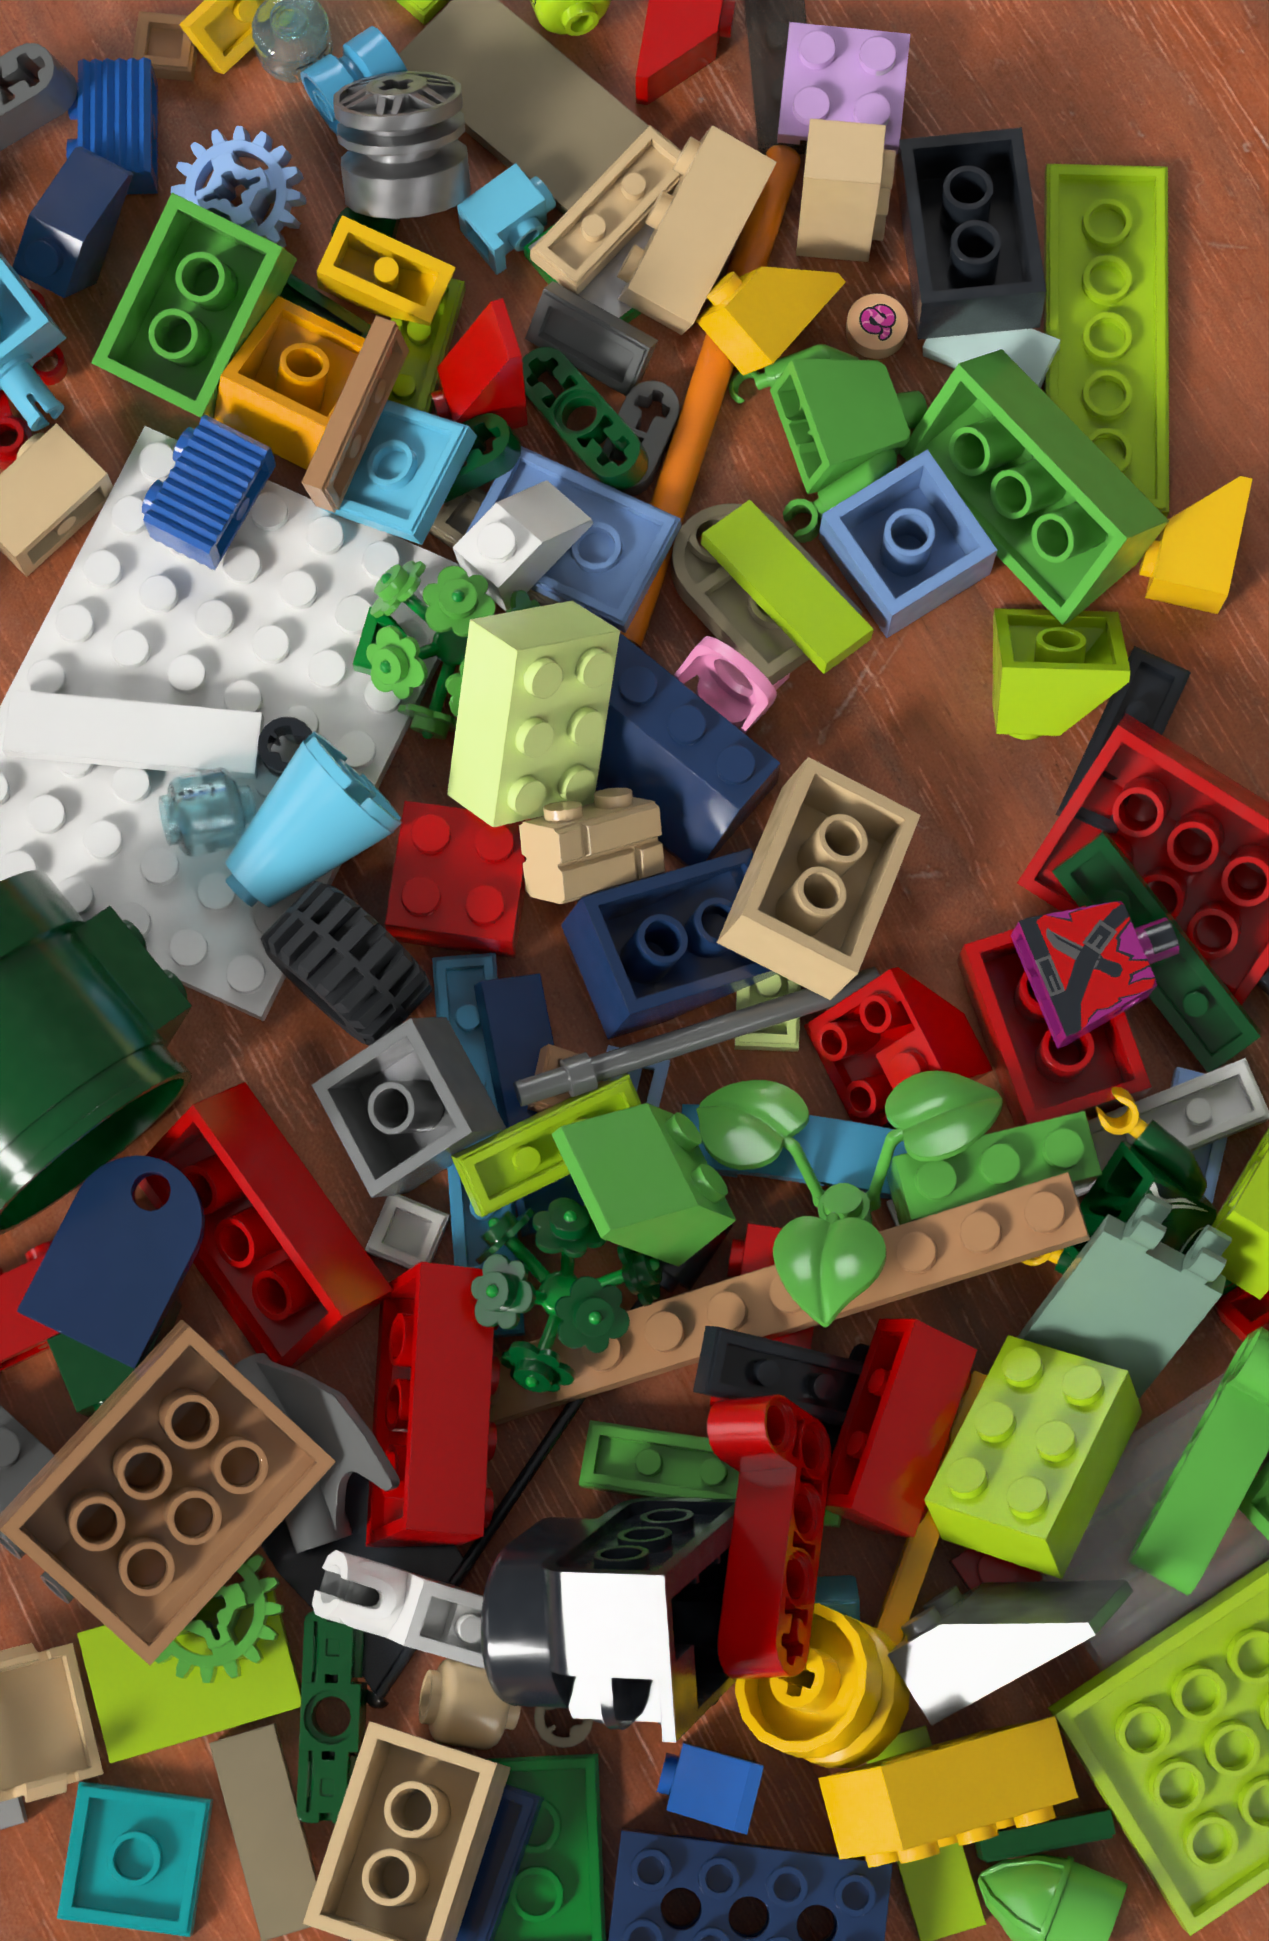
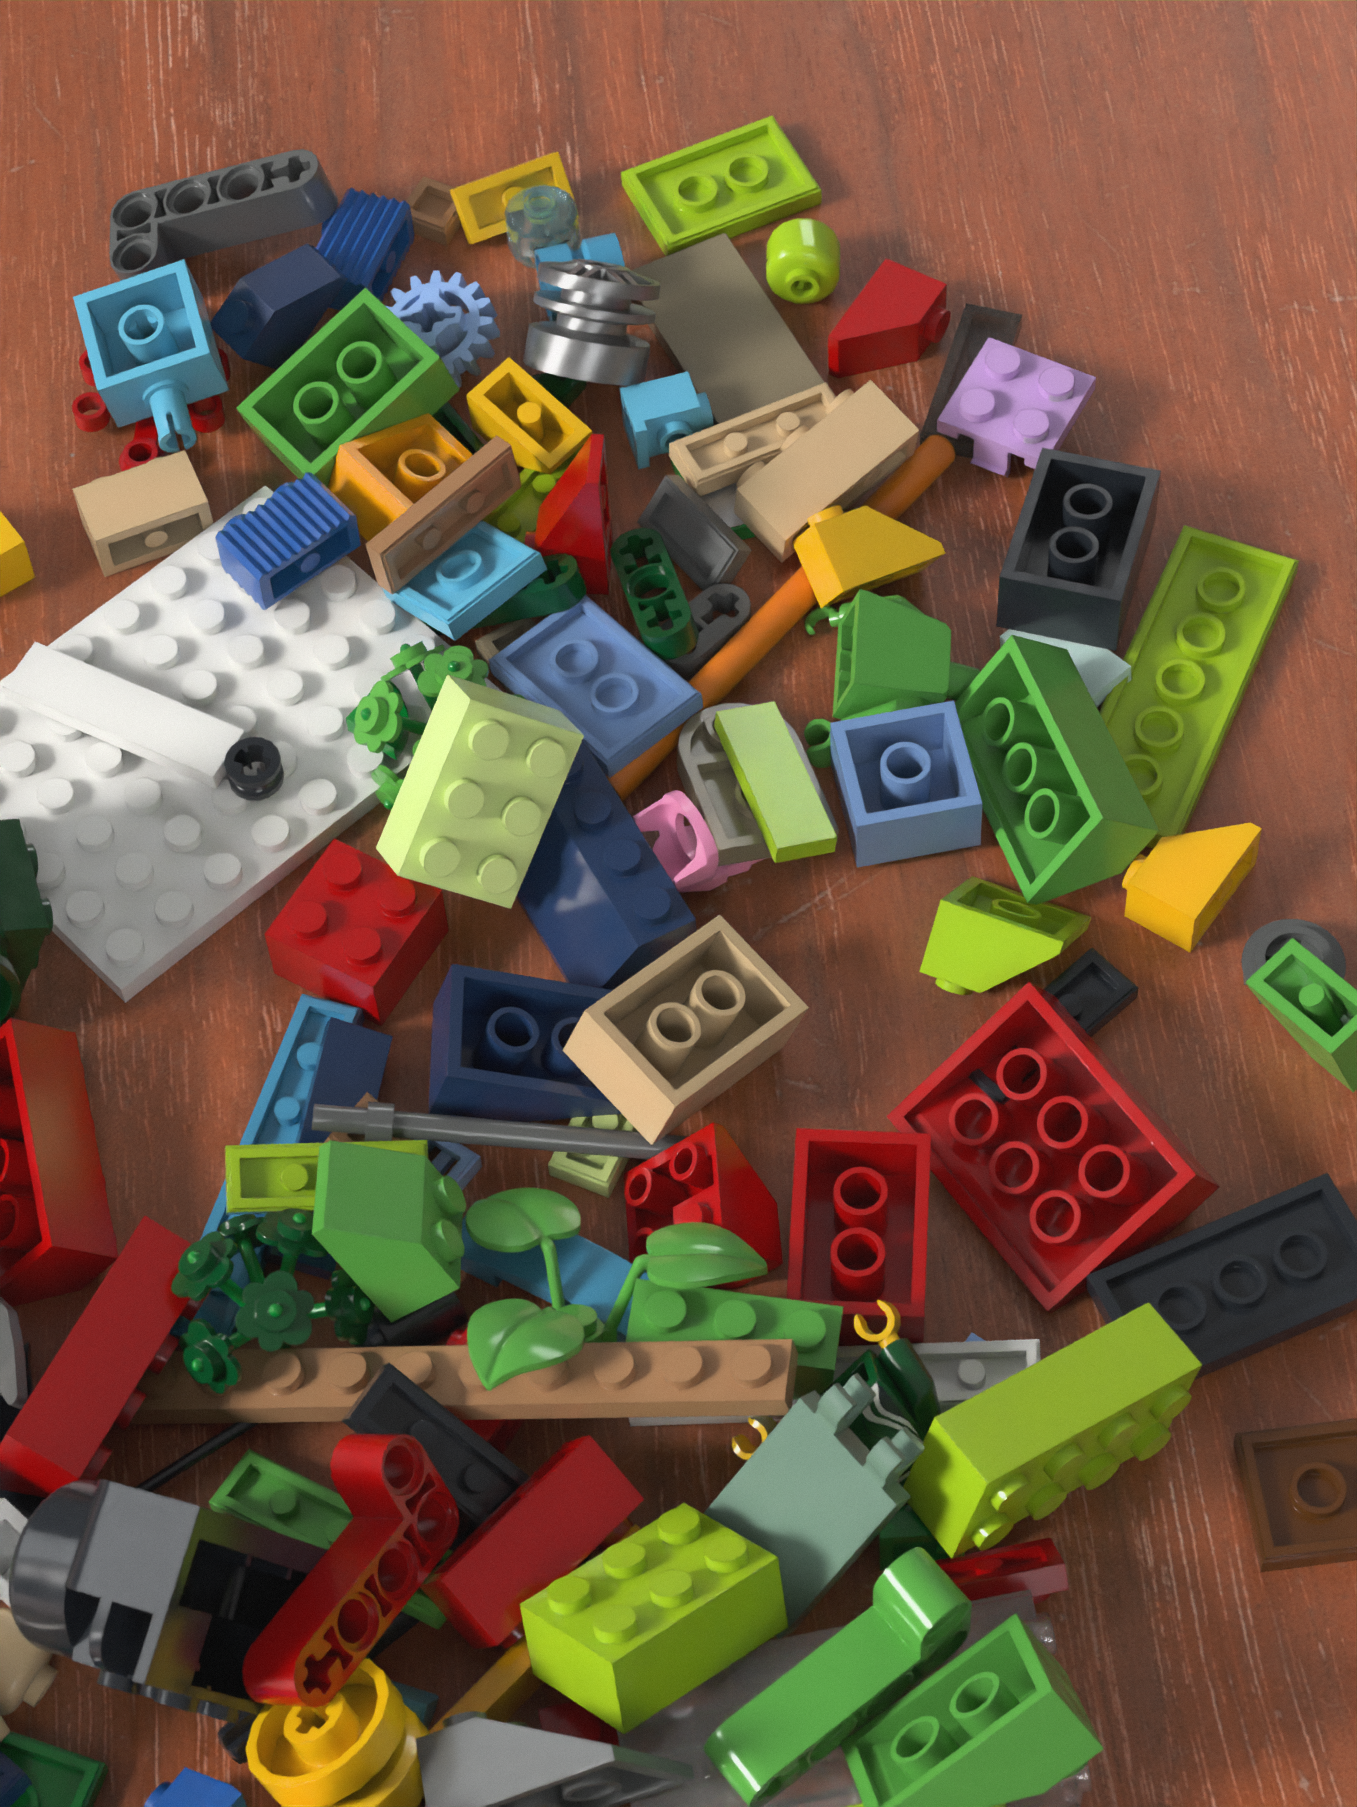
camera: 25 degrees right, 20 degrees down
clear light blue head [158,768,257,857] -> none
medium azure cone [225,731,402,907] -> none
black tyre [260,881,432,1046] -> none
dark grey brick [312,1017,507,1198] -> none
white tile [365,1194,451,1270] -> none
white slope [453,480,593,611] -> none
tan brick [519,788,665,904] -> none
dark tan bush [534,1707,594,1748] -> none
tan brick [796,118,896,262] -> none
light nougat tile [845,294,908,359] -> none
torso [1011,901,1179,1049] -> none
dark green plate [1052,830,1262,1073] -> none

